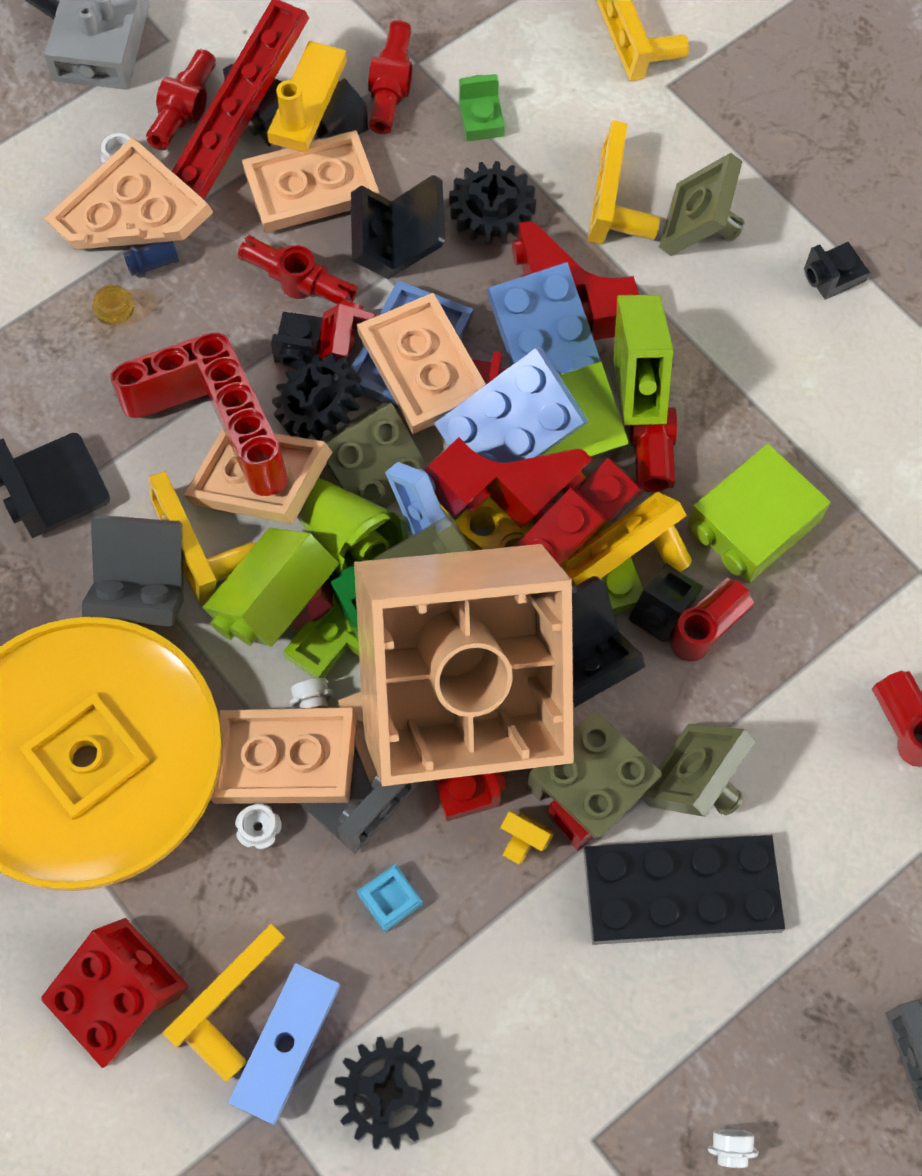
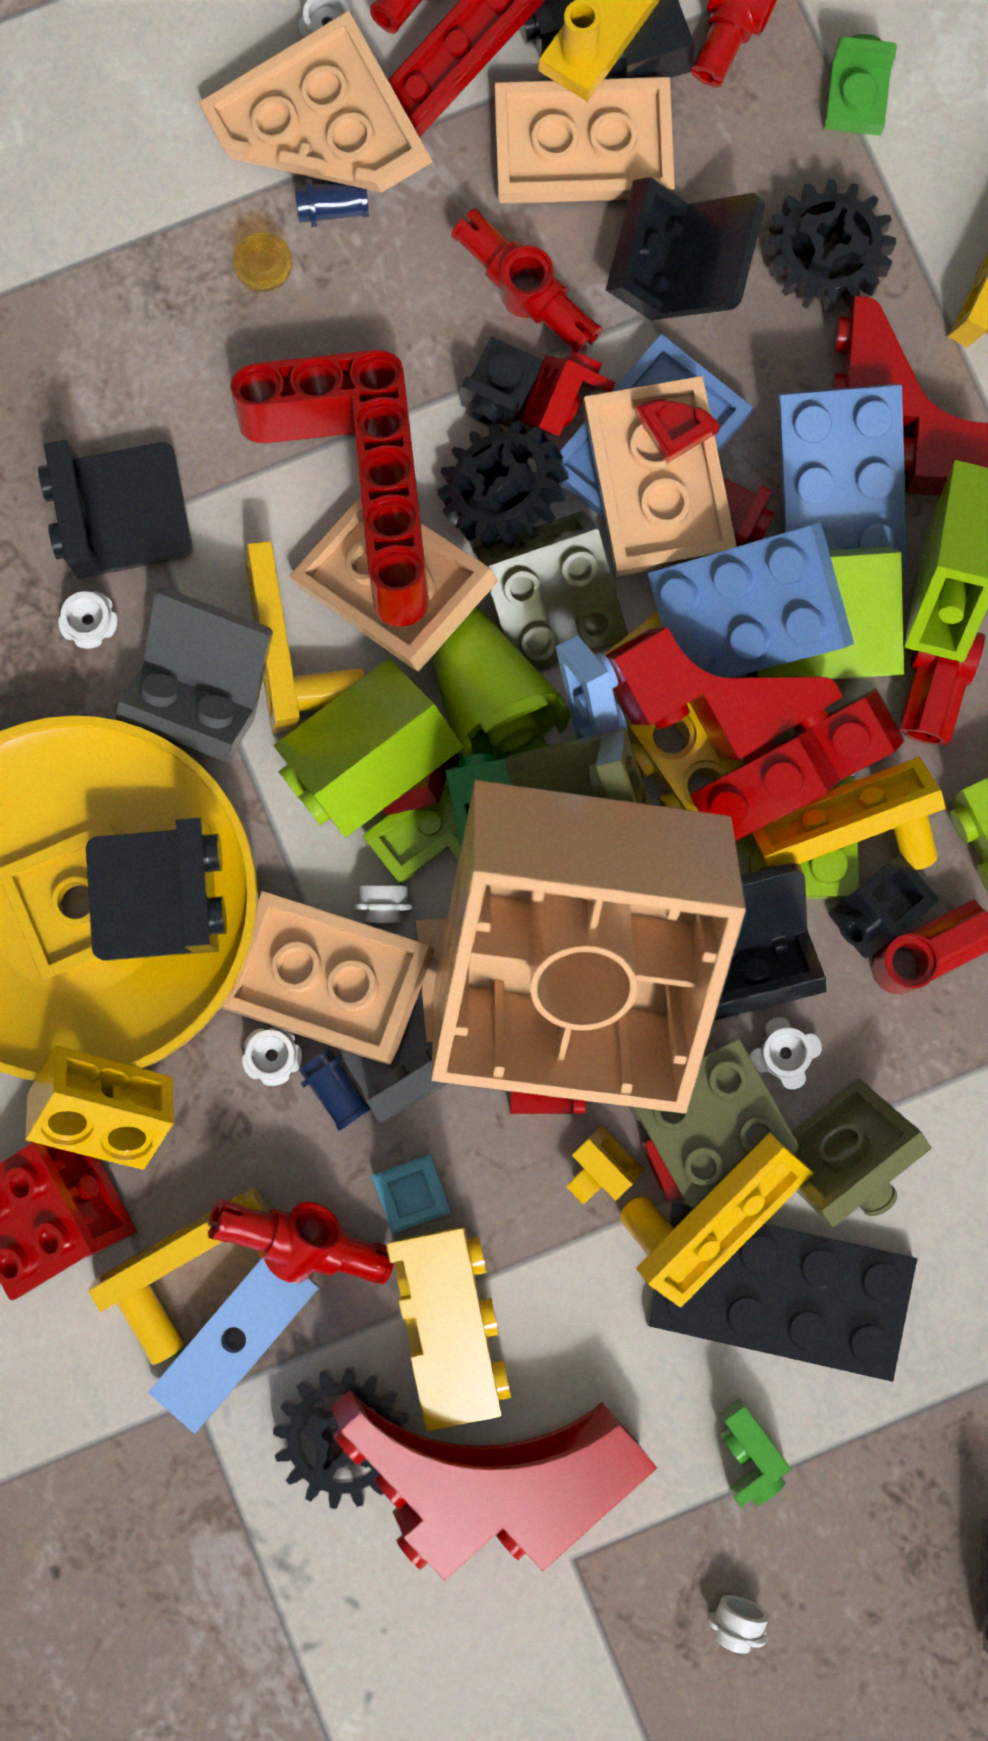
camera: 20 degrees right, 15 degrees up
none -> yellow brick [25,1045,174,1170]
none -> white plate [58,591,118,649]
none -> black bracket [86,817,227,961]
none -> red pin [208,1199,394,1285]
none -> dark blue pin [298,1048,371,1131]
none -> arch [331,1390,657,1581]
none -> yellow wedge [387,1225,511,1432]
none -> yellow piece [620,1133,814,1308]
none -> red tile [635,399,720,464]
none -> bright green bracket [720,1399,791,1507]
none -> white plate [750,1017,822,1090]

